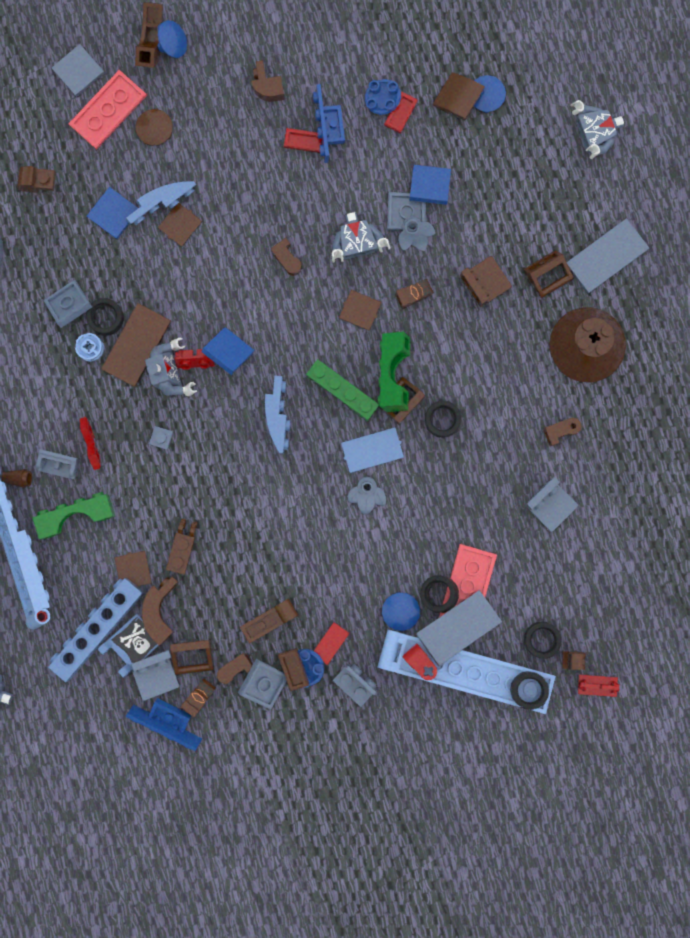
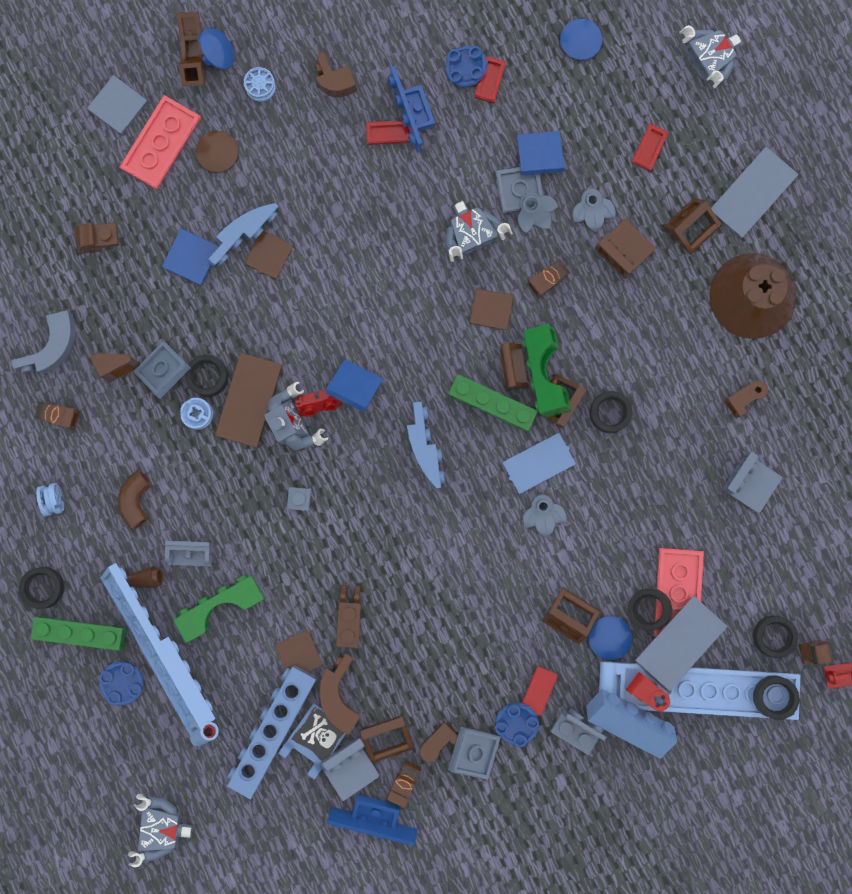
camera: 20 degrees left, 0 degrees up
red tile [80,417,101,470] -> none
reddish brown plate [240,599,298,644] -> none
reddish brown leg [271,237,302,276] -> none
reddish brown tile [278,648,310,691] -> none
reddish brown slope [433,72,485,121] -> none
none -> reddish brown tile [90,353,140,382]
none -> reddish brown cylinder [117,469,152,531]
none -> light blue wheel [244,67,276,102]
none -> reddish brown tile [500,343,528,391]
none -> reddish brown tile [542,587,600,644]
none -> sand blue plate [572,189,616,232]
none -> medium blue brick [586,689,677,759]
none -> red tile [631,123,669,172]

